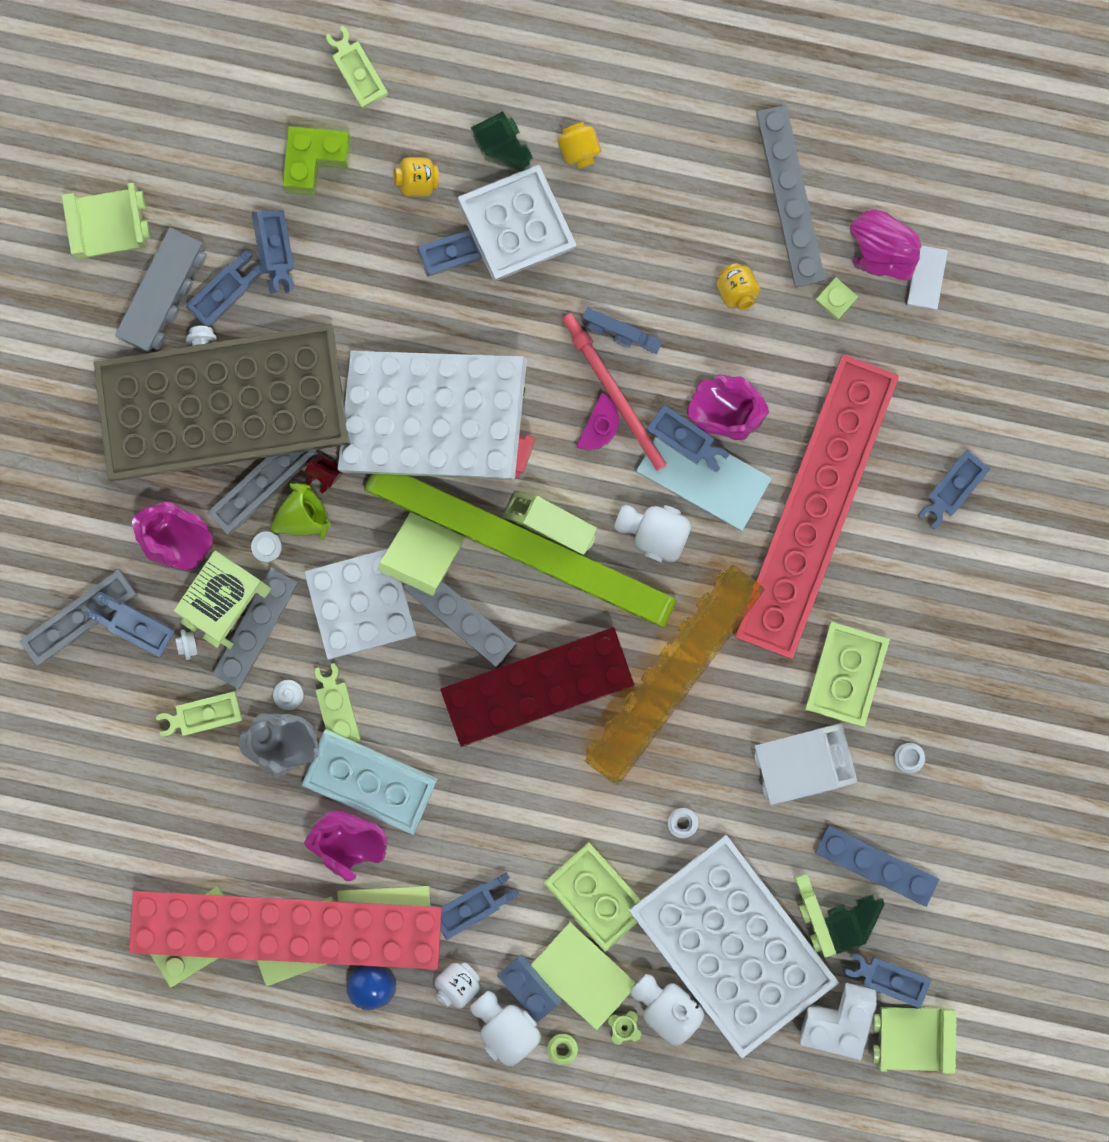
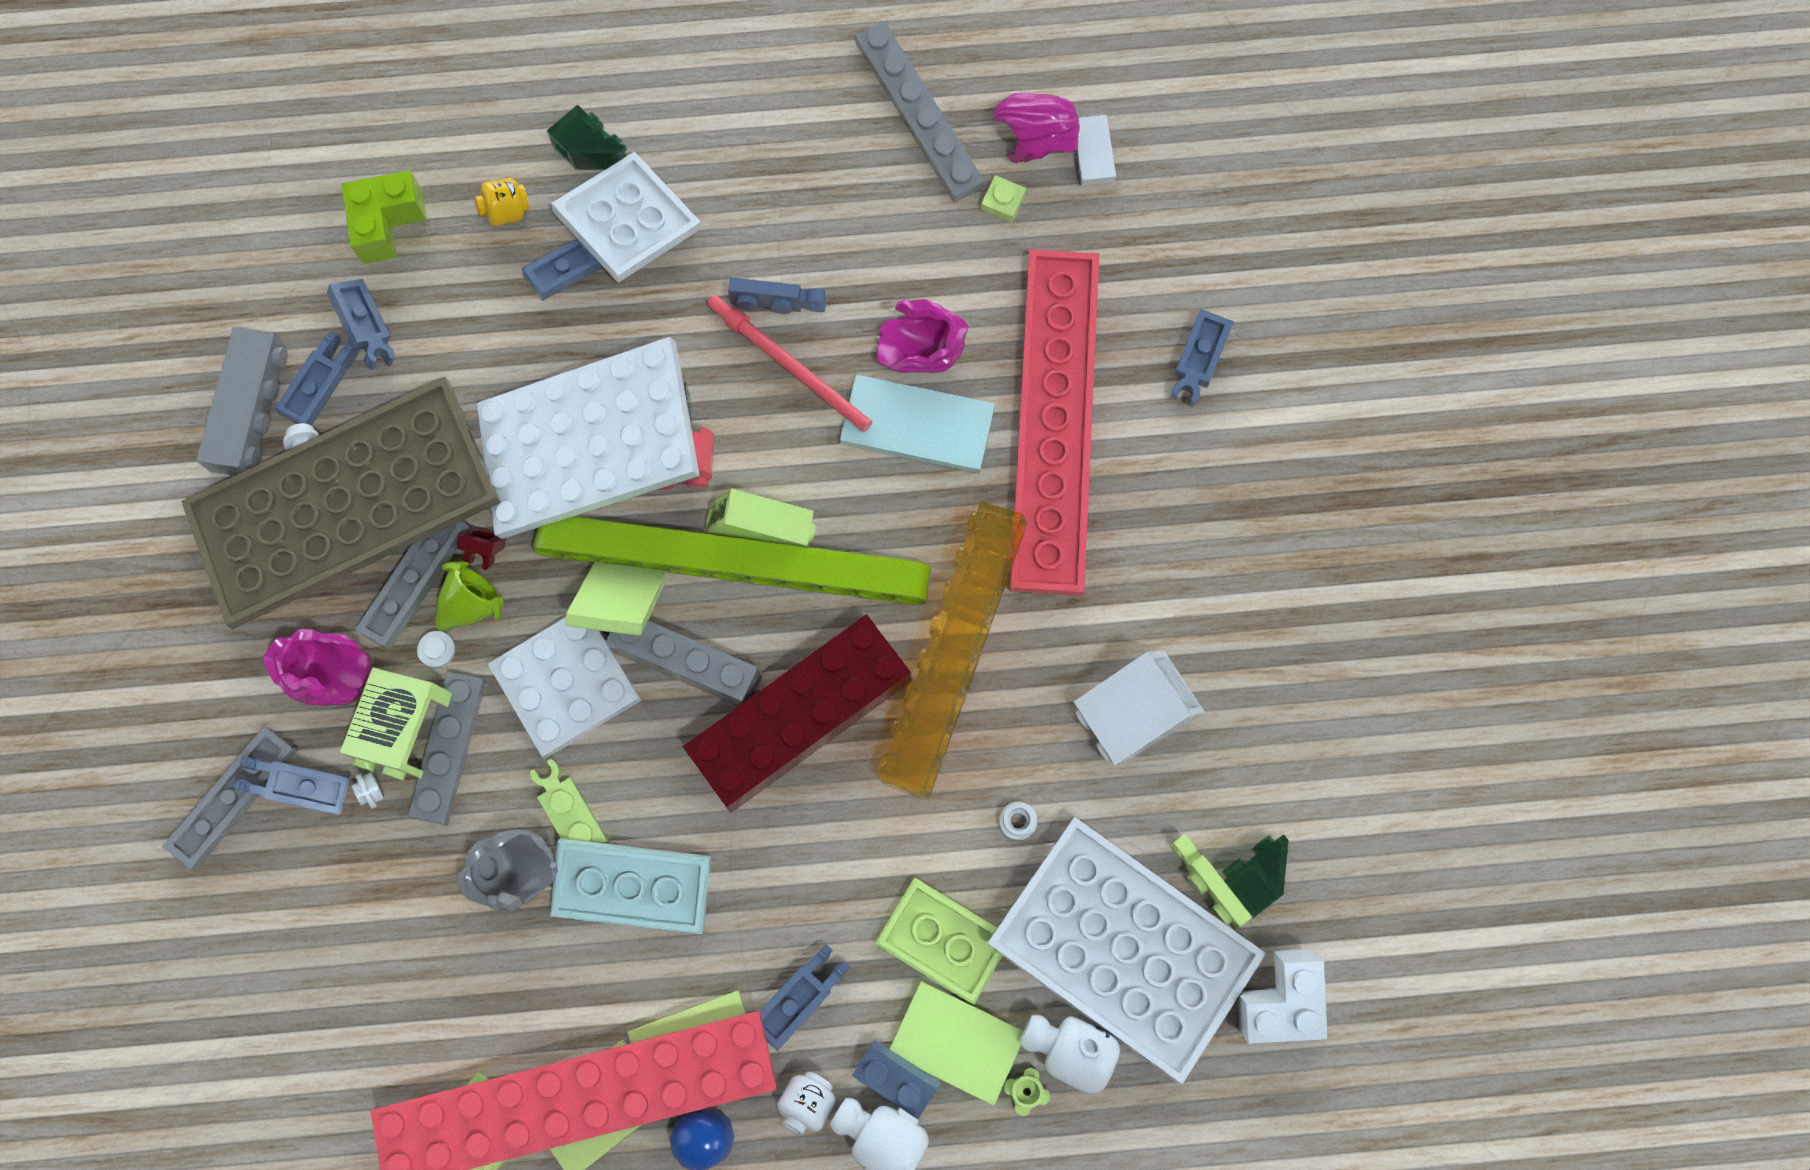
camera: 20 degrees left, 10 degrees down
yellowish green panel [62,183,151,260] -> none
yellowish green plate [156,691,243,737] -> none
white plate [273,680,304,710] -> none
dark pink hair [304,810,388,882] -> none
yellowish green plate [326,26,388,110] -> none
yellowish green plate [547,1034,578,1065] -> none
yellow head [557,122,601,169] -> none
dark pink plate [576,393,619,451] -> none
white piece [614,505,691,563] -> none
sand blue plate [647,405,729,472] -> none
yellow head [716,263,760,311] -> none
yellowish green plate [805,622,890,727] -> none
sand blue plate [815,825,940,907] -> none
sand blue plate [844,953,931,1009] -> none
yellowish green panel [872,1007,956,1073] -> none
white plate [894,743,925,773] -> none

